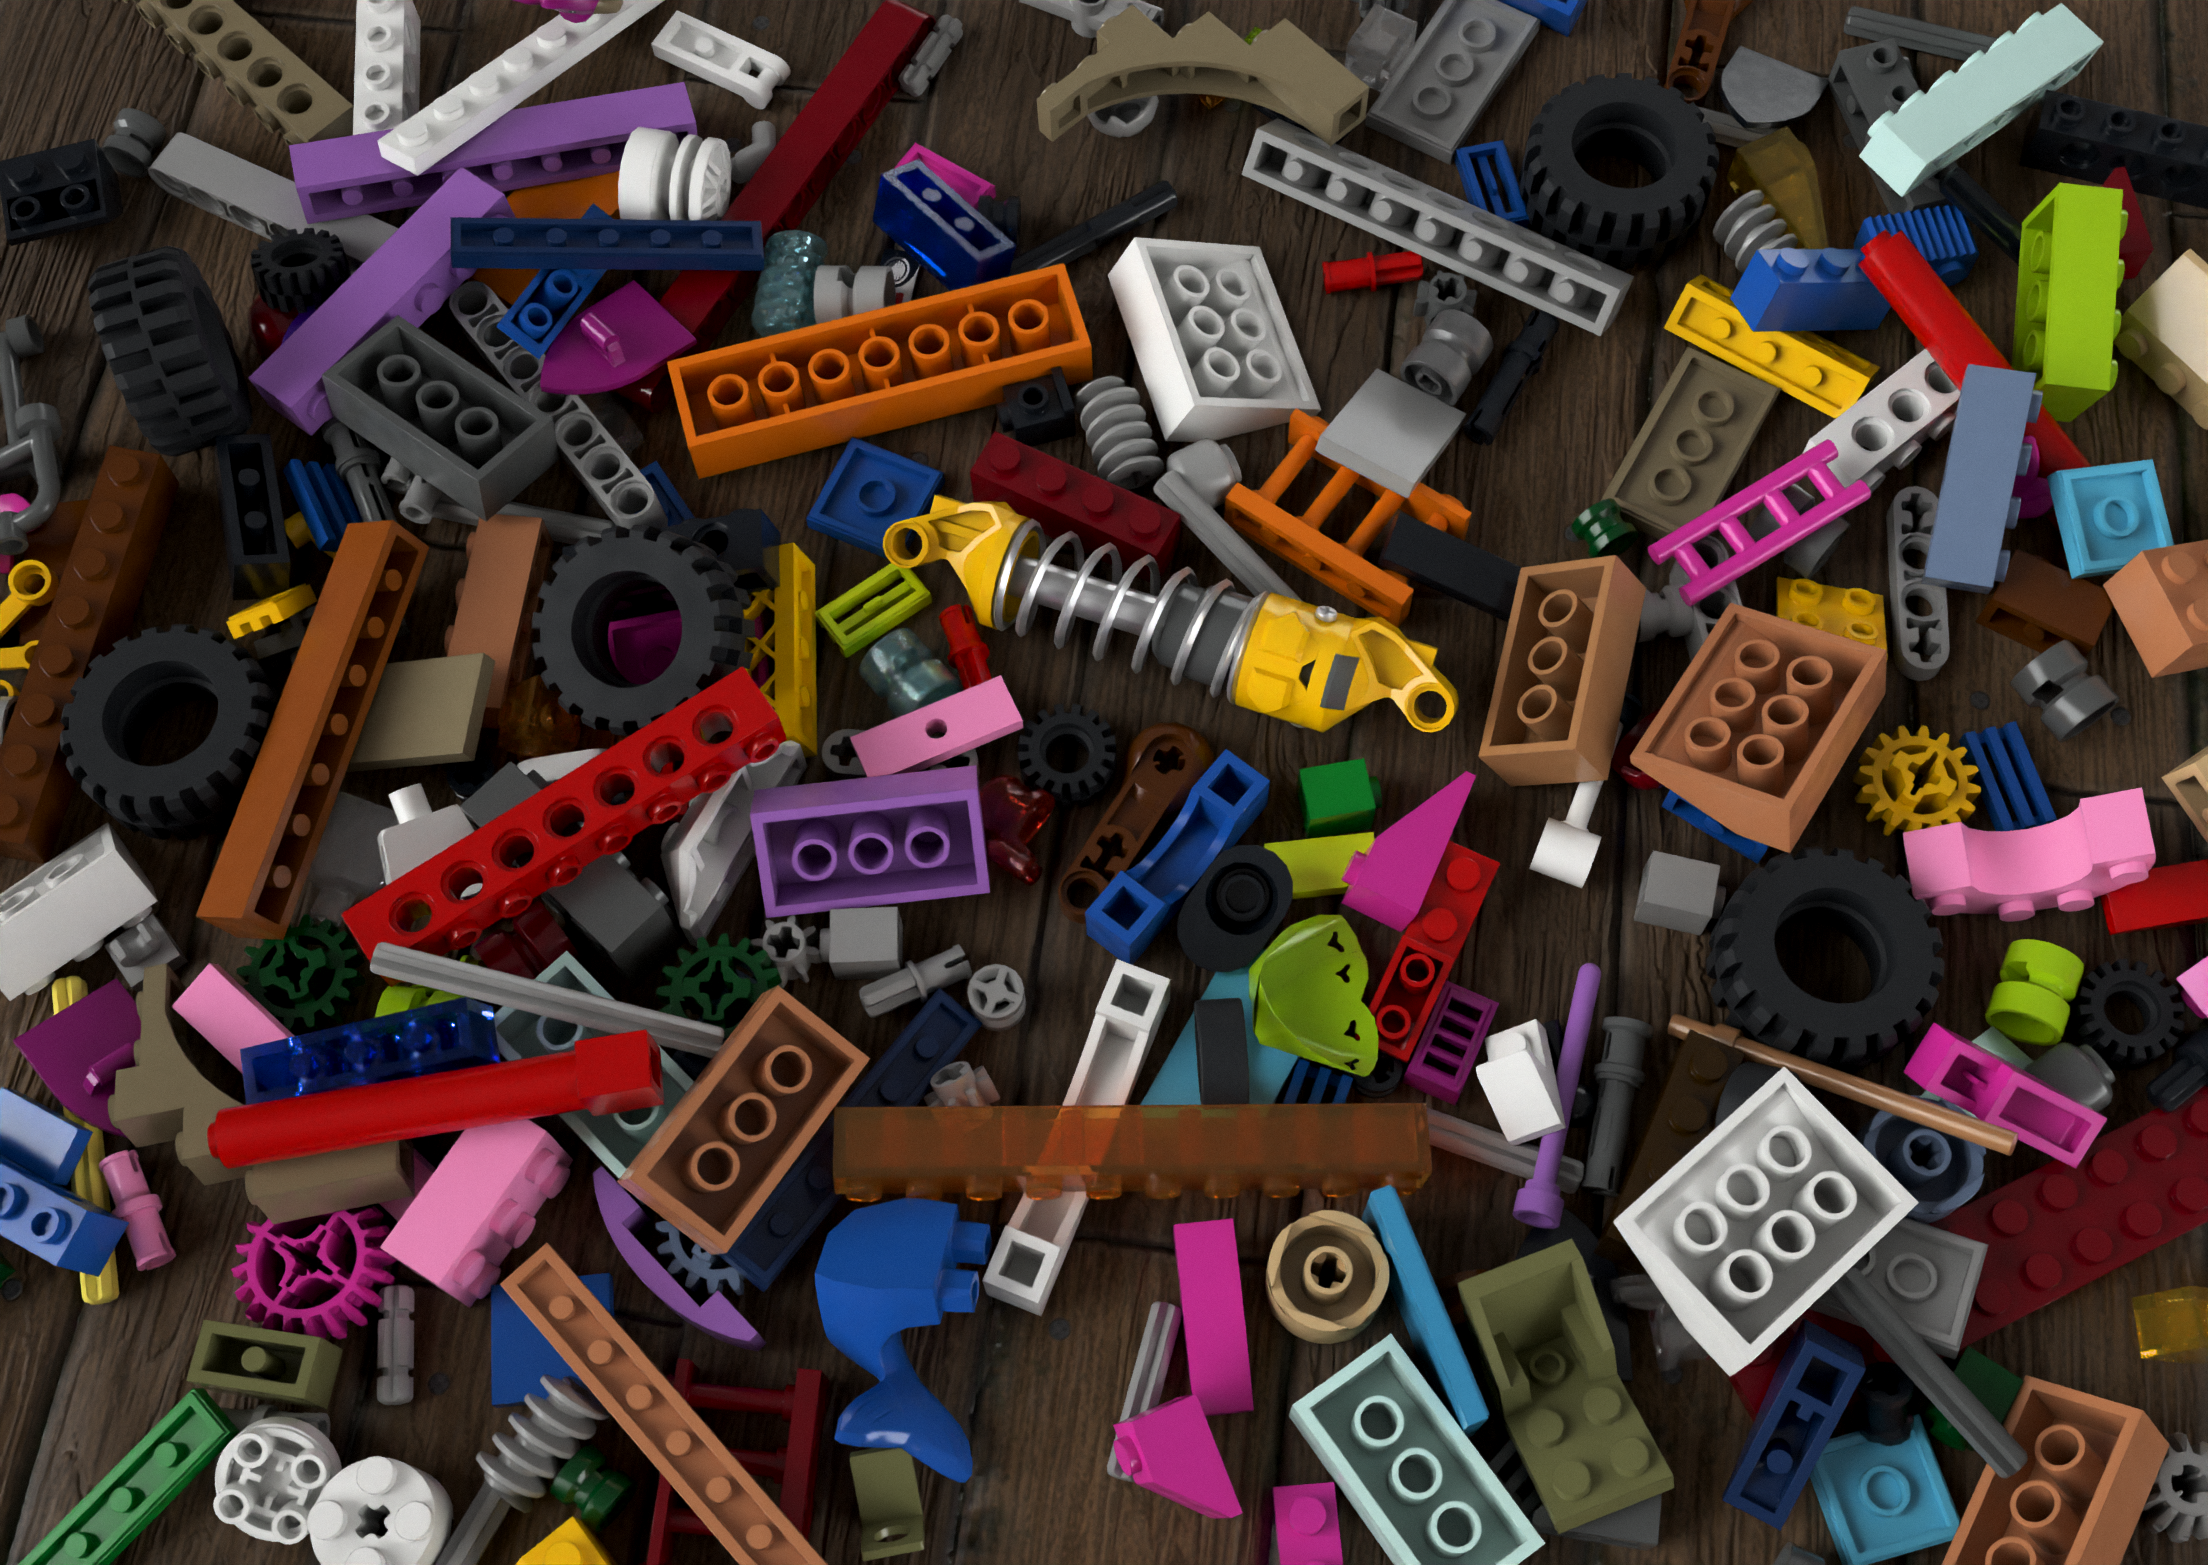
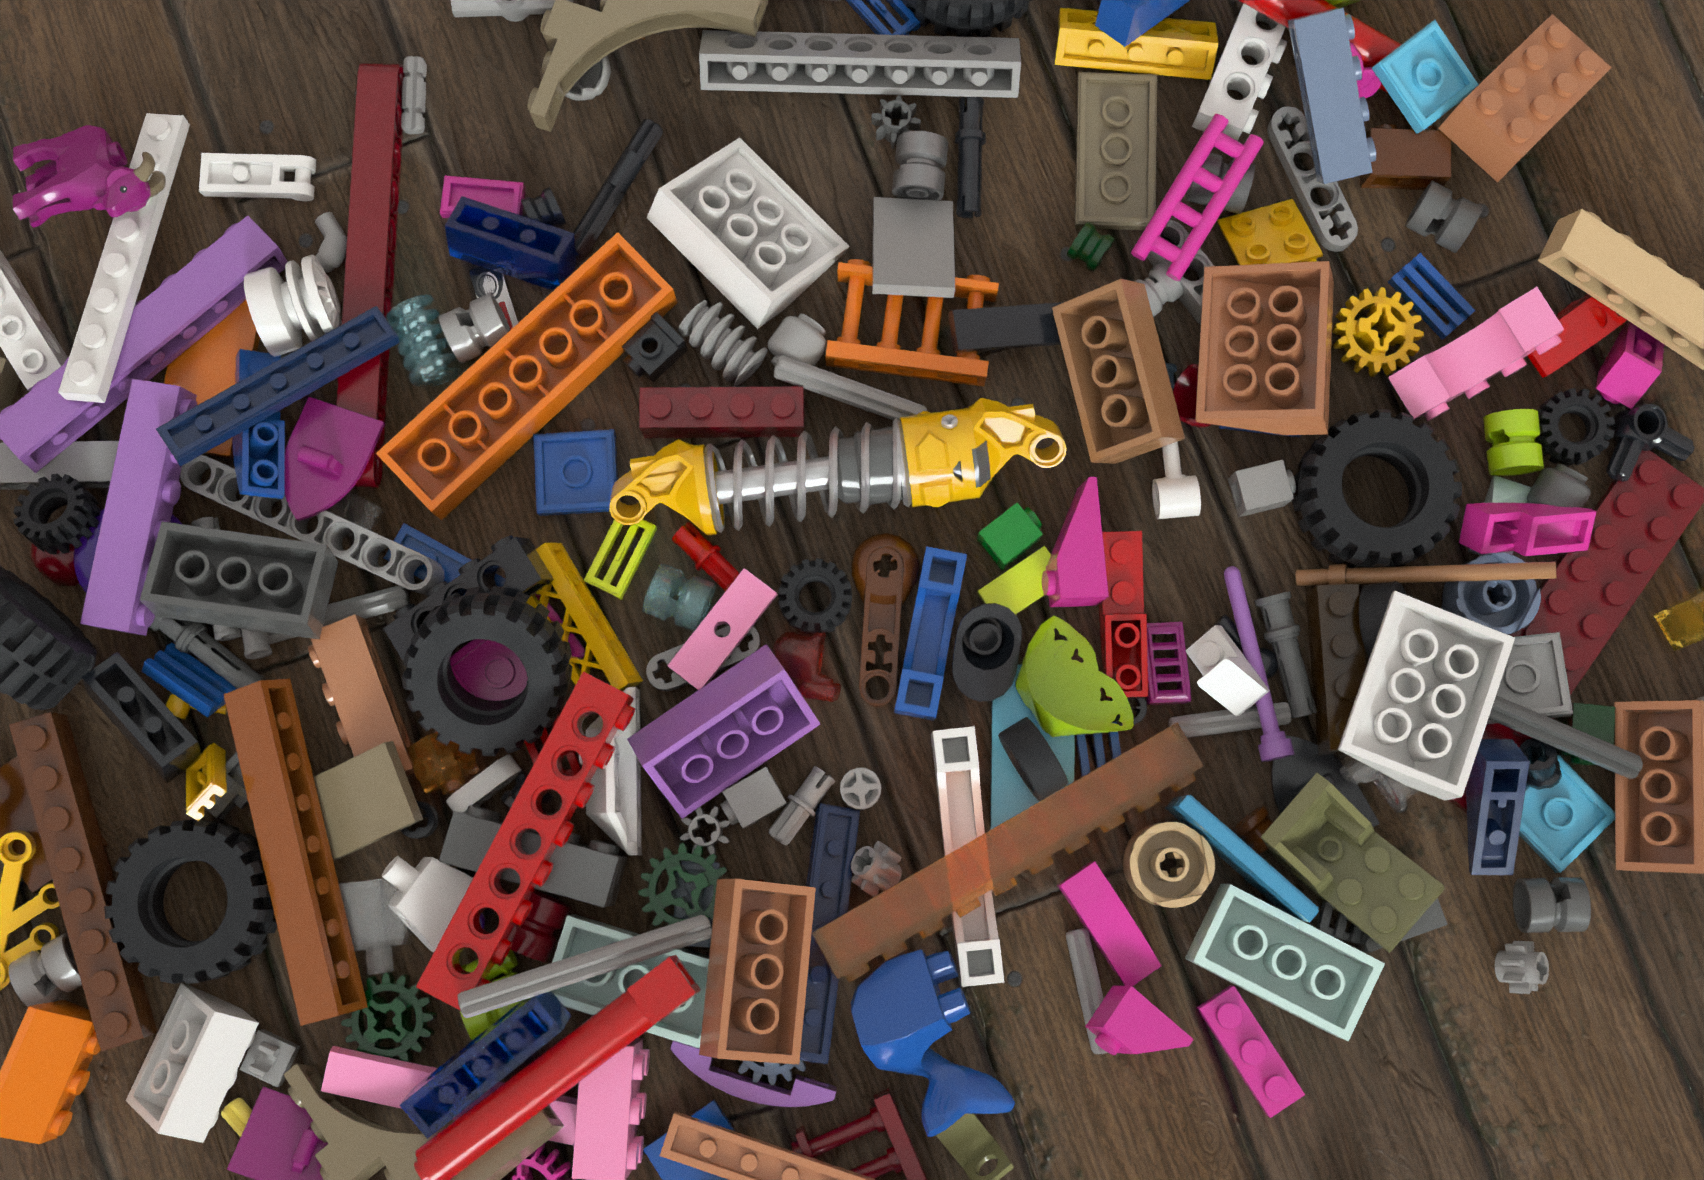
camera: 30 degrees left, 15 degrees up
red axle [1322,251,1423,294] -> none

